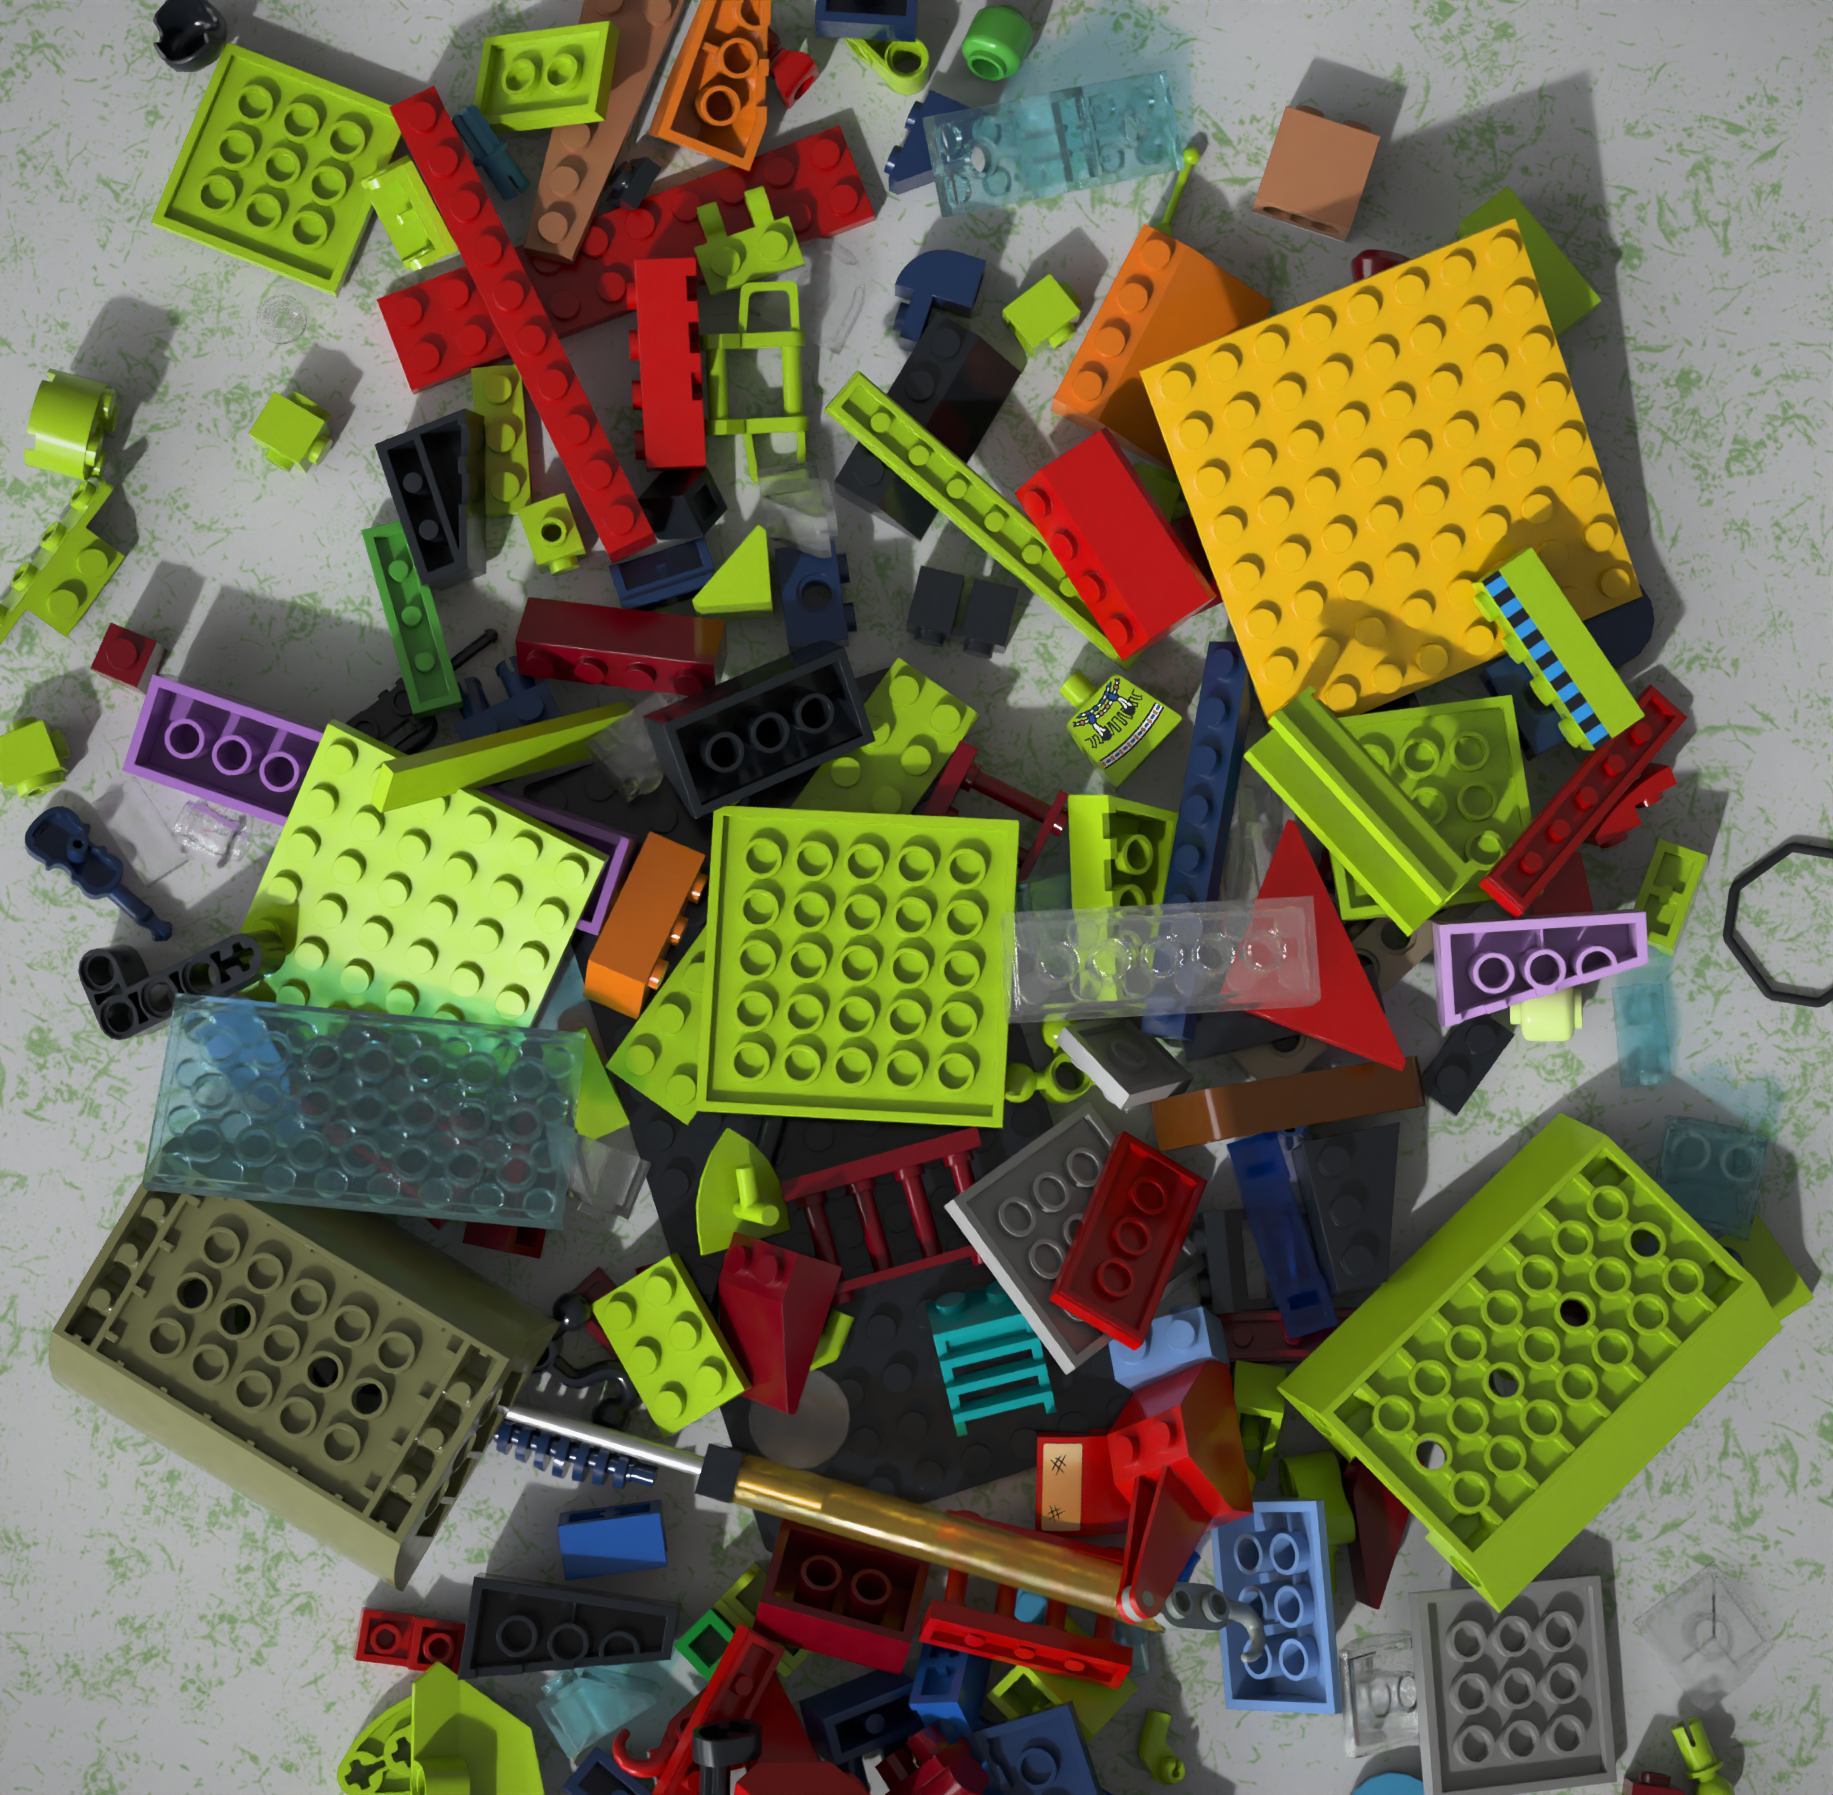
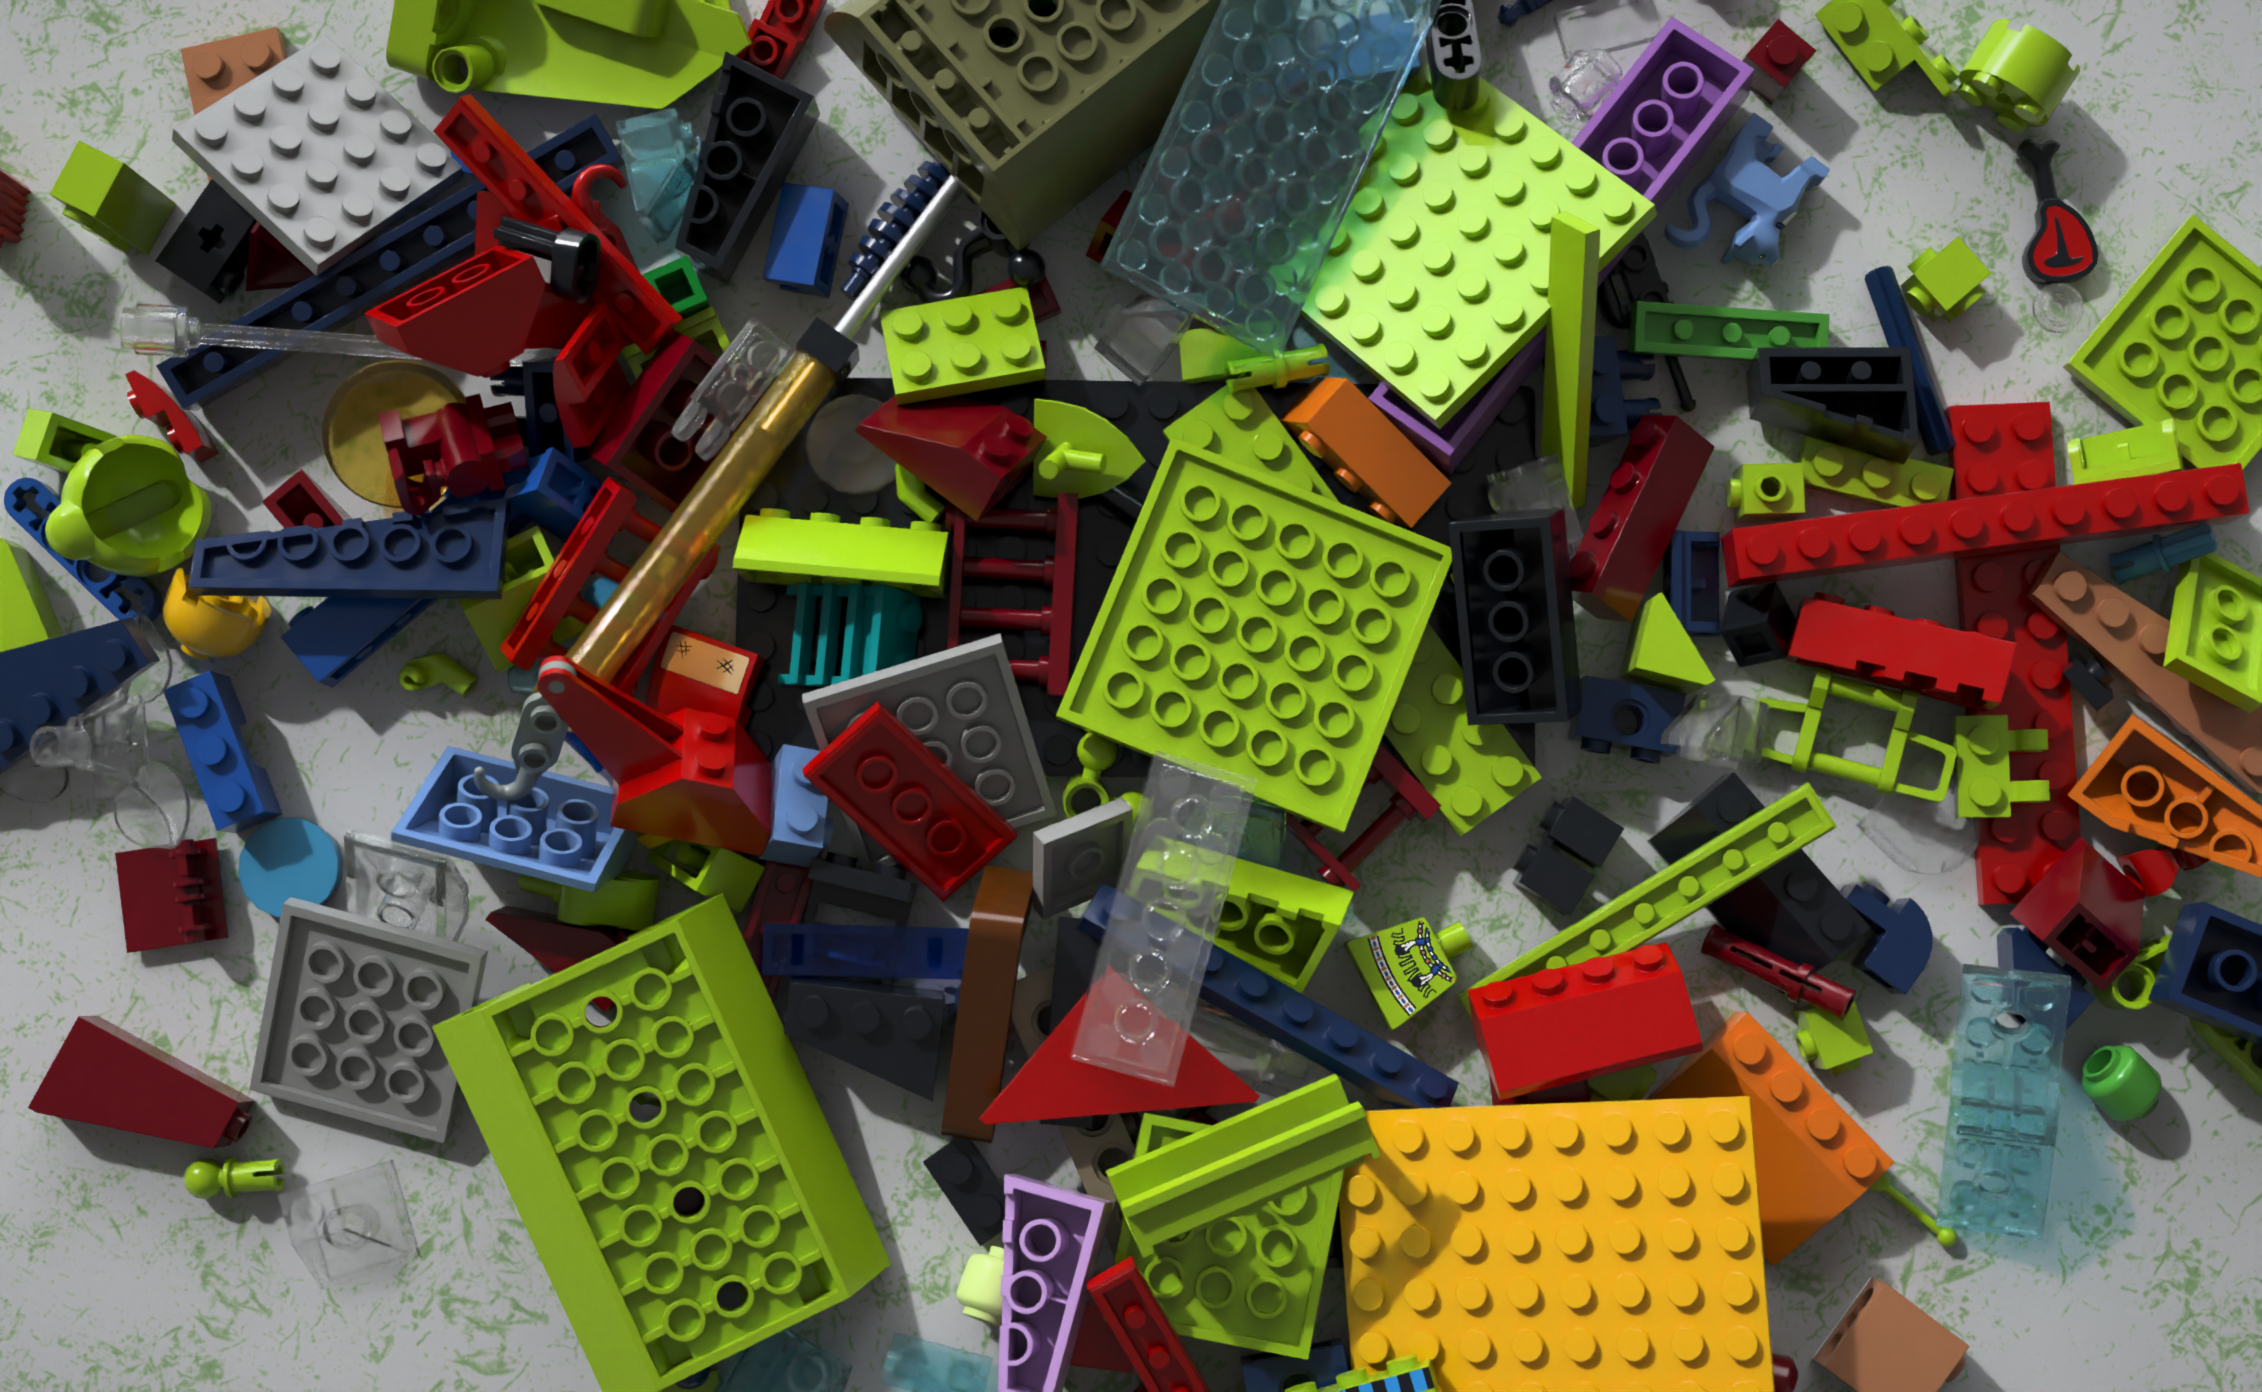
camera: 115 degrees right, 0 degrees up
none -> red slope [553,302,631,448]
none -> clear hinge [671,317,795,460]
none -> lime slope [733,508,952,599]
none -> lime pin [1224,343,1330,394]
none -> medium blue animal [1664,112,1830,268]
none -> dark red pin [1701,924,1856,1021]
none -> dark blue axle [1864,266,1956,456]
none -> dark red slope [2010,837,2145,992]
none -> black piece [2016,139,2098,286]

